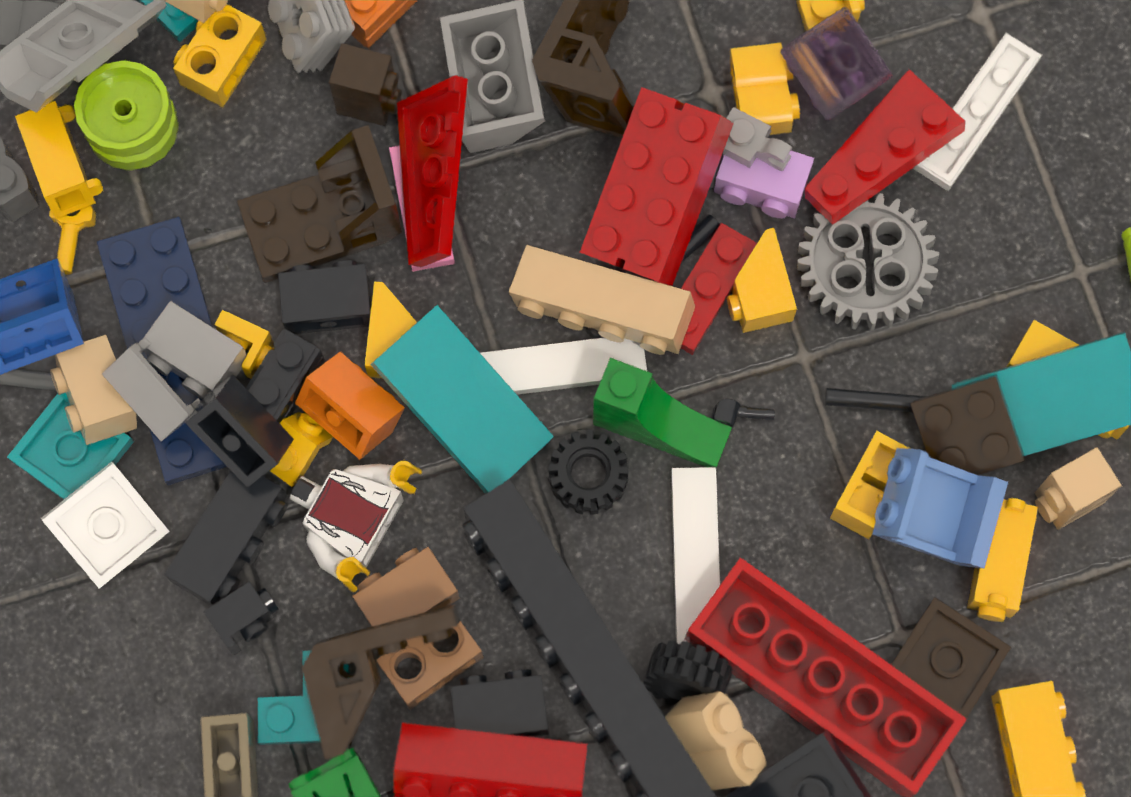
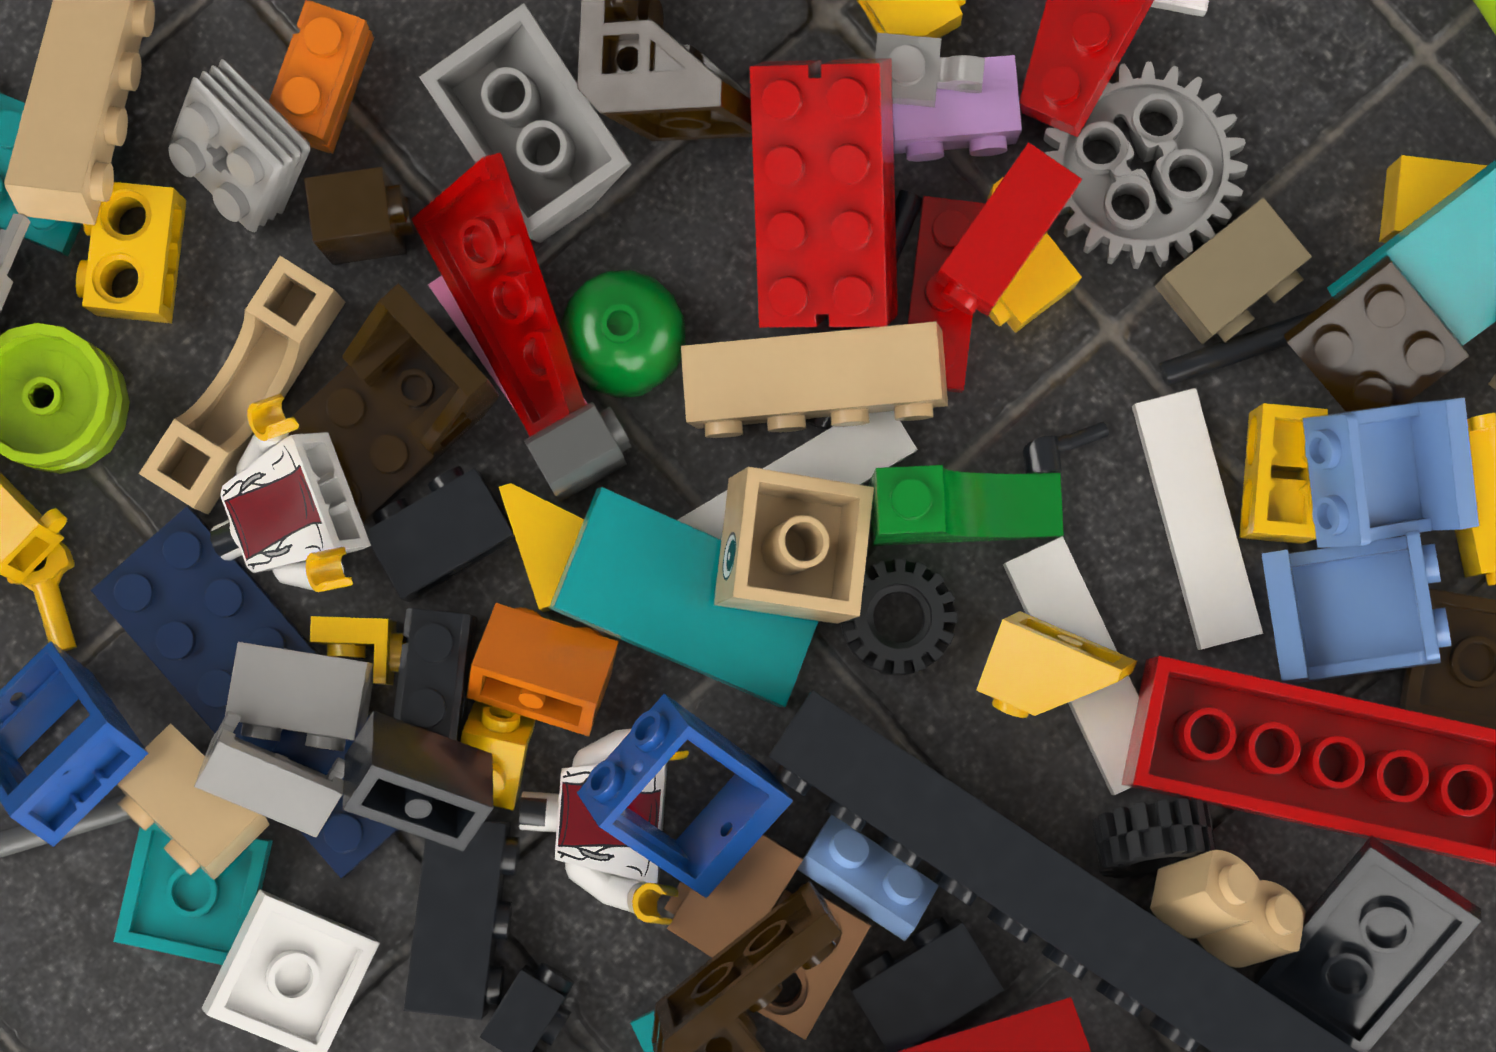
camera: 25 degrees left, 10 degrees up
none -> tan arch [139,256,346,515]
none -> torso [210,393,371,592]
none -> dark grey brick [524,402,632,502]
none -> green cylinder [560,270,686,398]
none -> blue window [577,694,793,898]
none -> tan brick [714,467,874,624]
none -> light blue plate [797,814,939,941]
none -> red brick [935,142,1082,317]
none -> yellow slope [976,611,1137,718]
none -> white tile [1132,388,1263,650]
none -> dark tan brick [1155,197,1312,345]
none -> medium blue panel [1262,530,1452,684]

